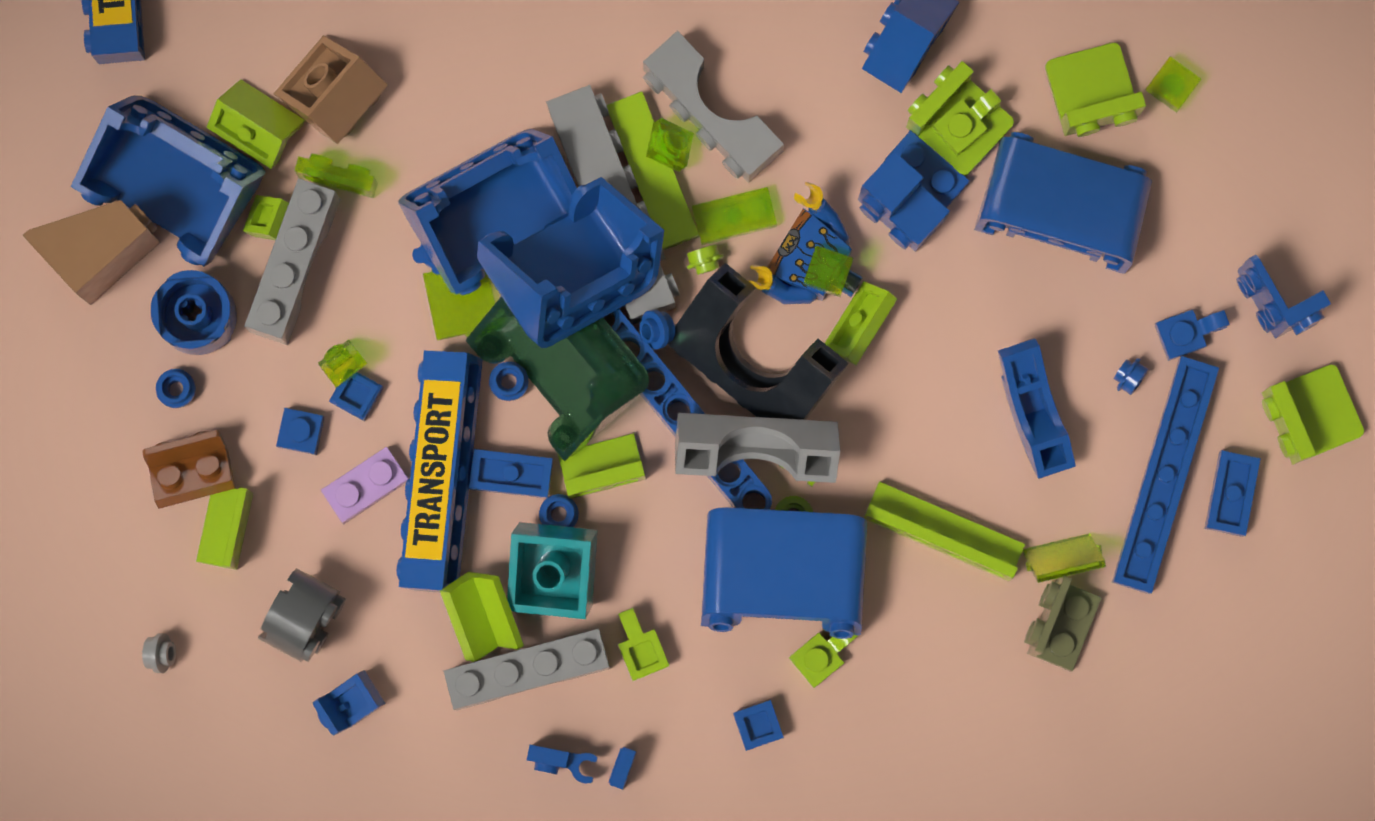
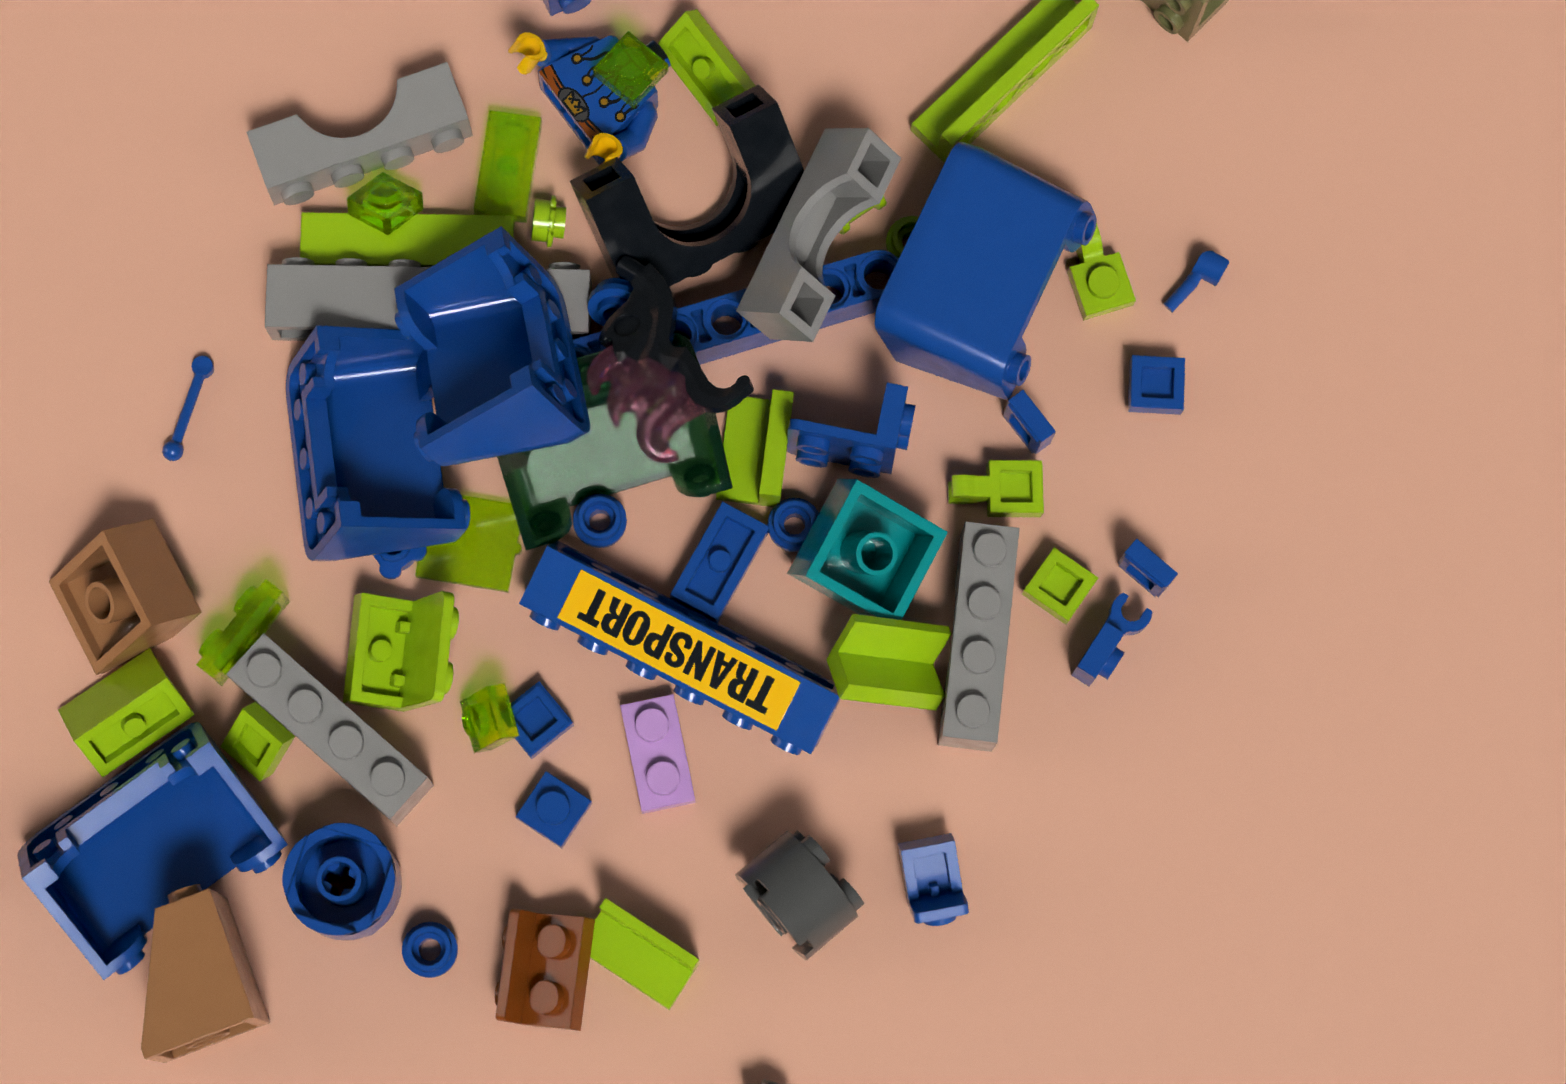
camera: 75 degrees left, 5 degrees down
none -> blue hinge [162,356,214,461]
none -> lime bracket [343,591,459,712]
none -> piece [586,256,754,463]
none -> blue bracket [787,382,916,478]
none -> blue tile [1003,390,1056,455]
none -> lime plate [1022,547,1098,625]
none -> blue hand [1163,251,1229,313]

